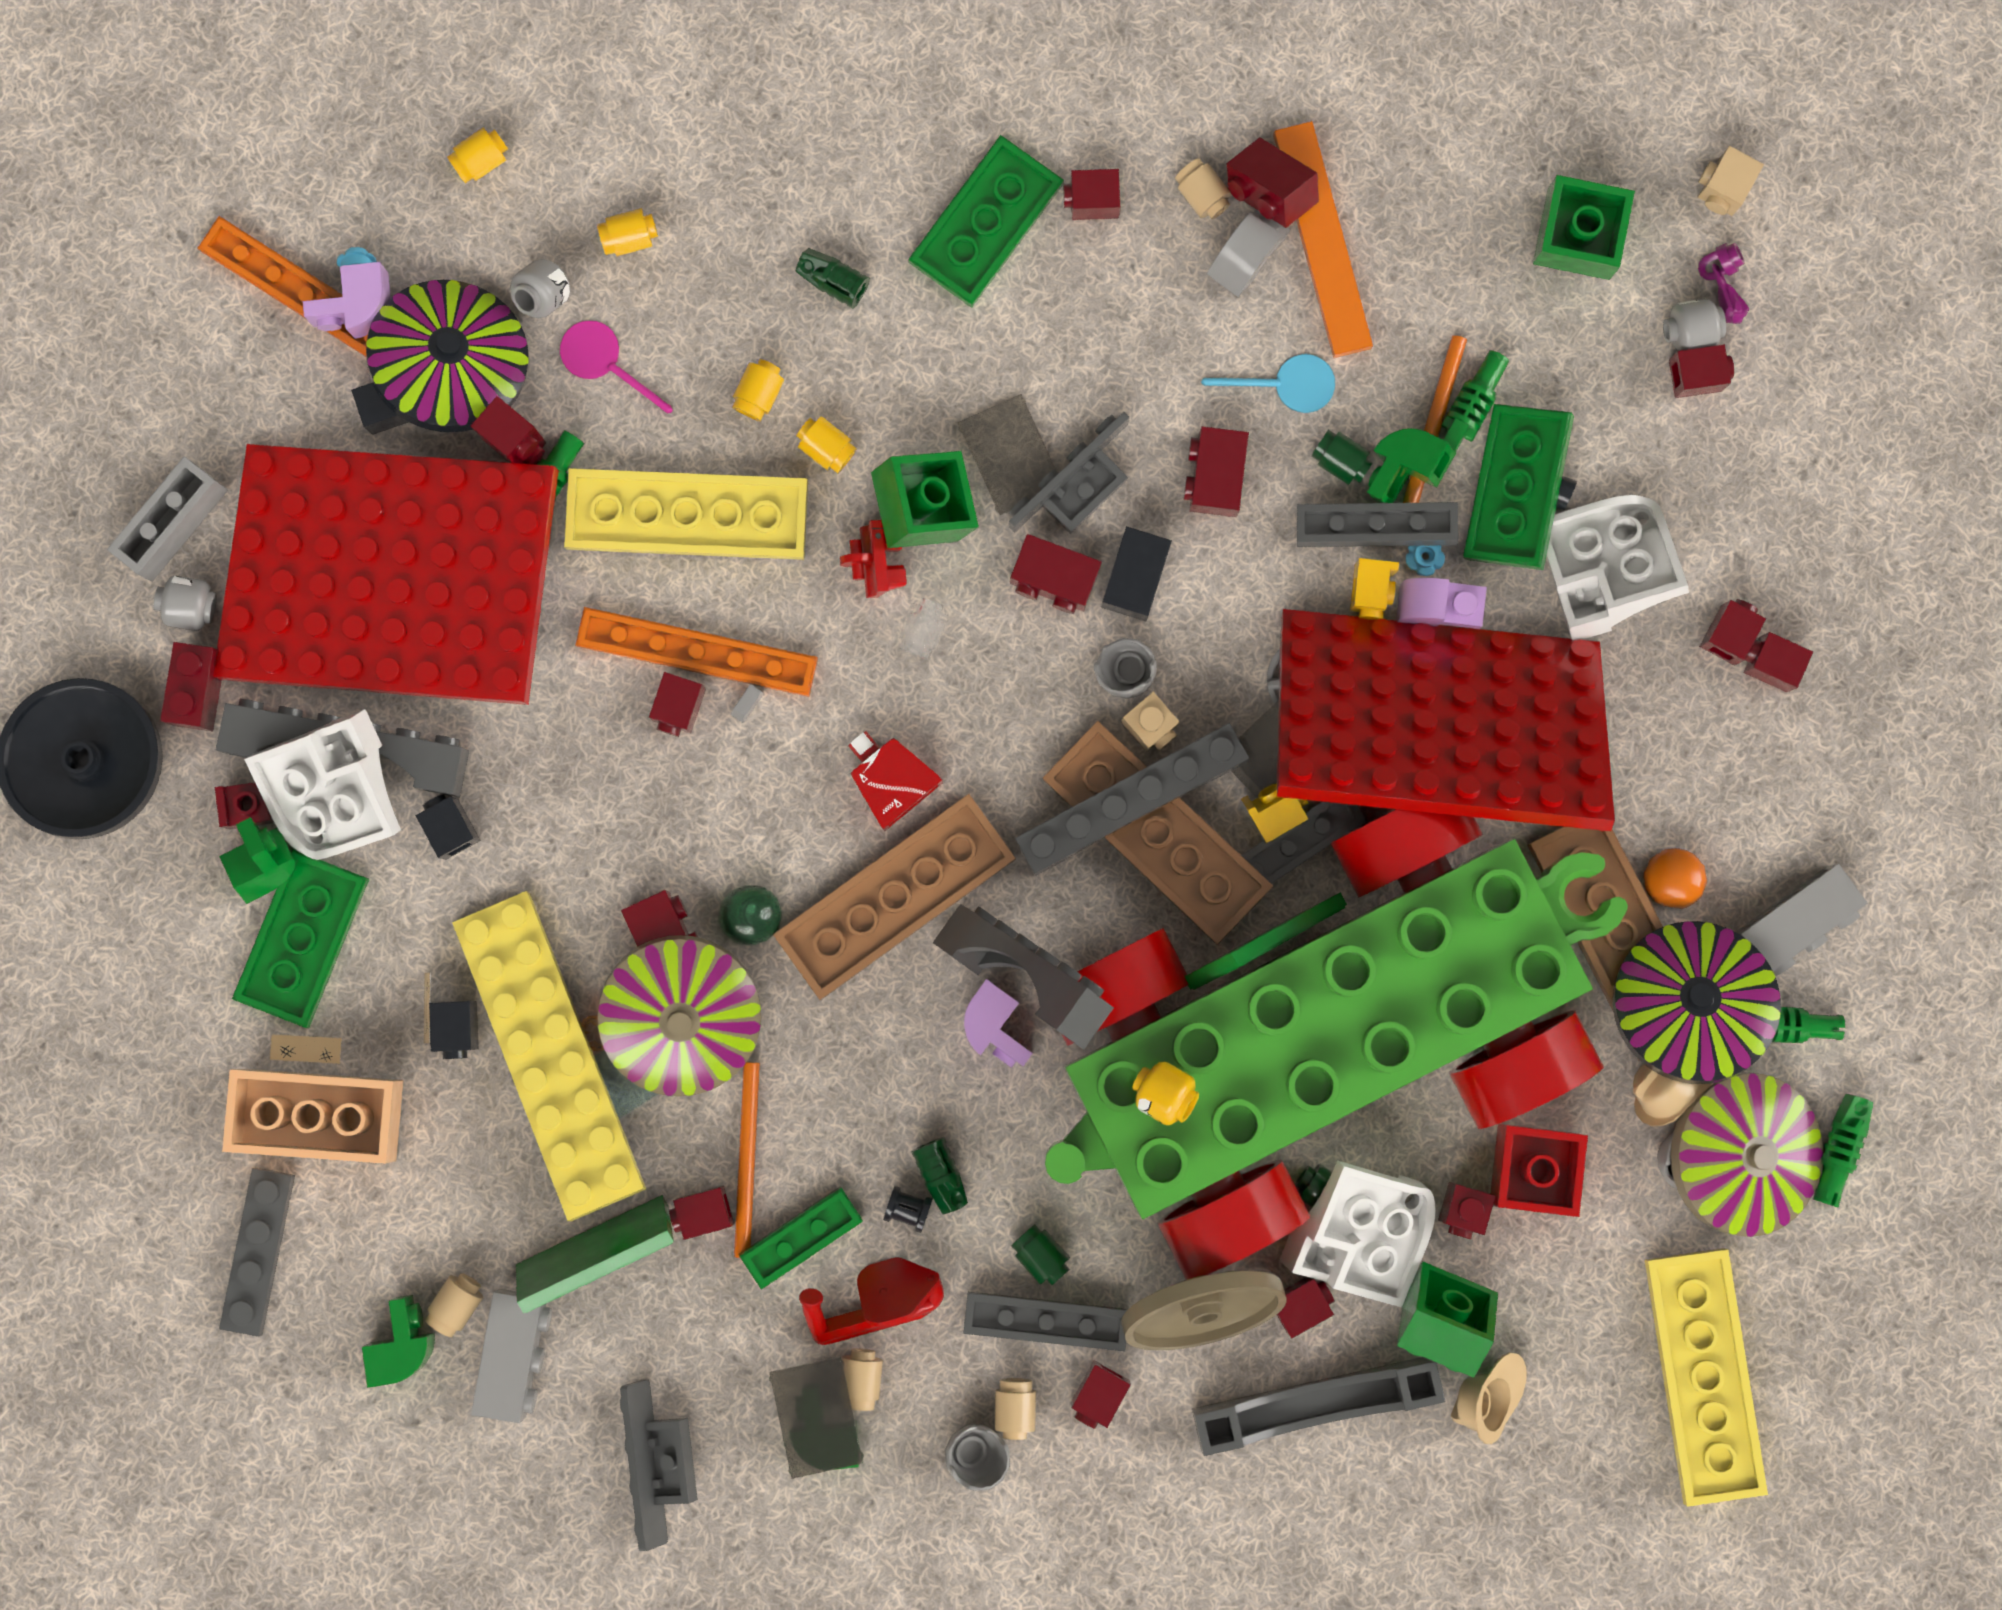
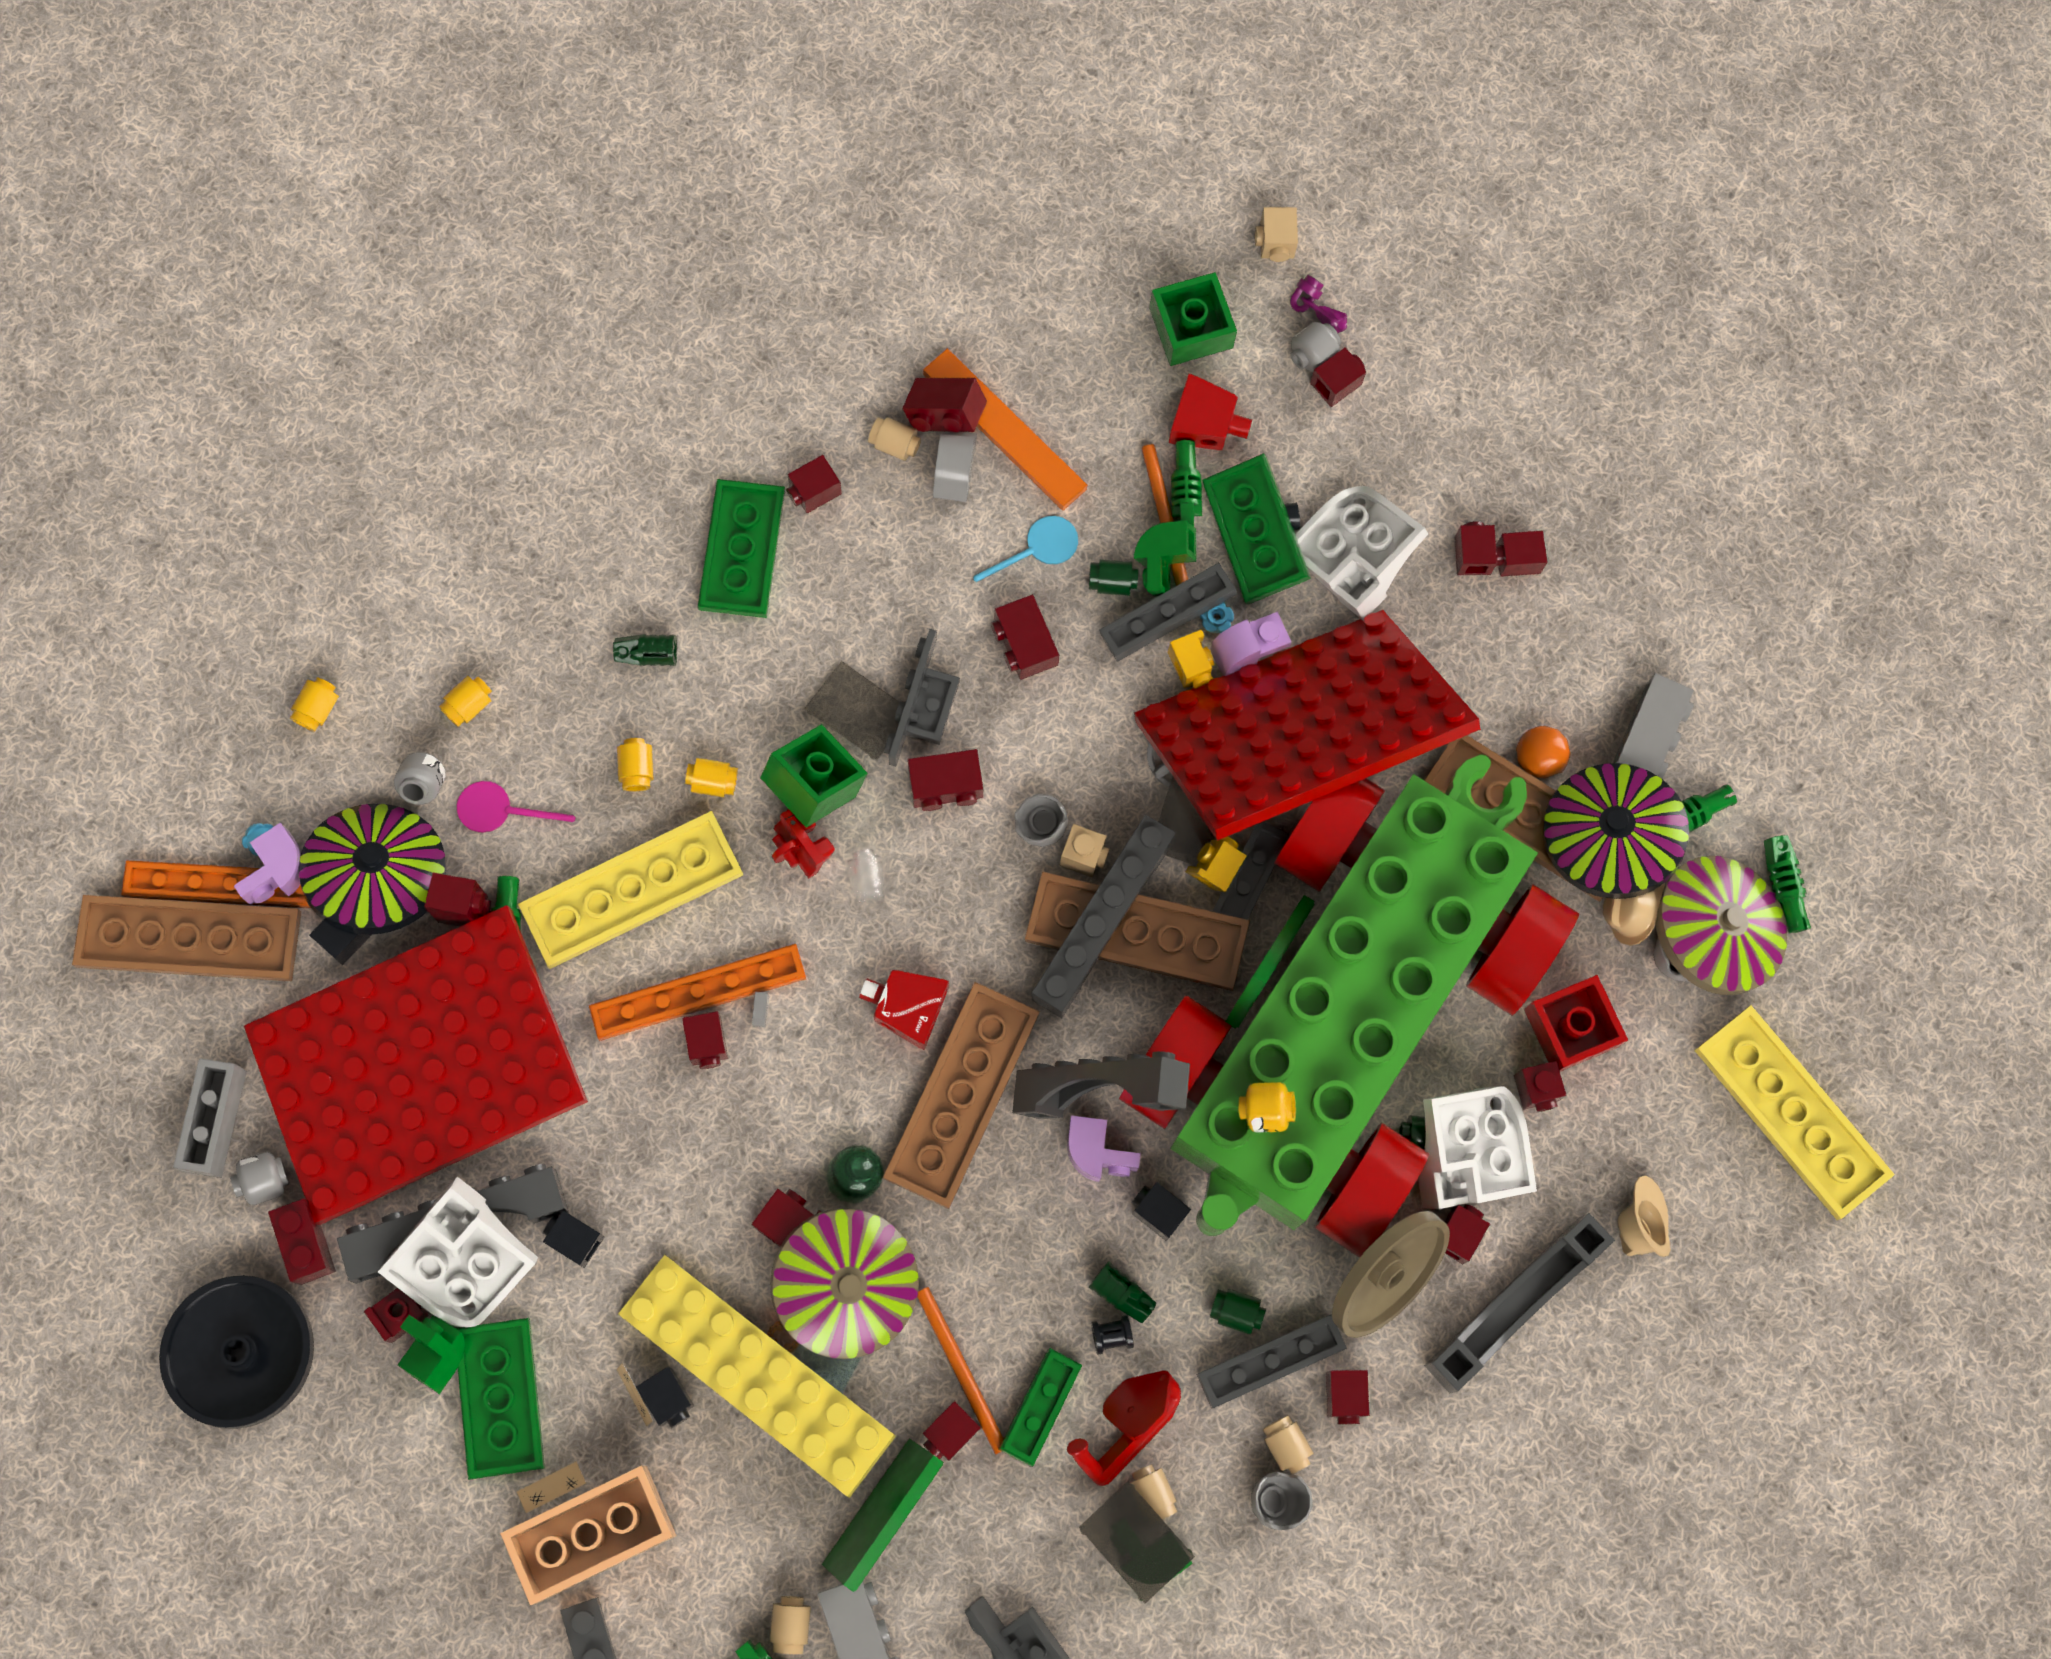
camera: 35 degrees left, 10 degrees down
black panel [1101,526,1172,622] -> none
green brick [1397,1261,1498,1378] -> none
none -> medium nougat plate [72,895,301,982]
none -> black brick [1132,1182,1191,1241]
none -> red torso [1169,374,1253,450]

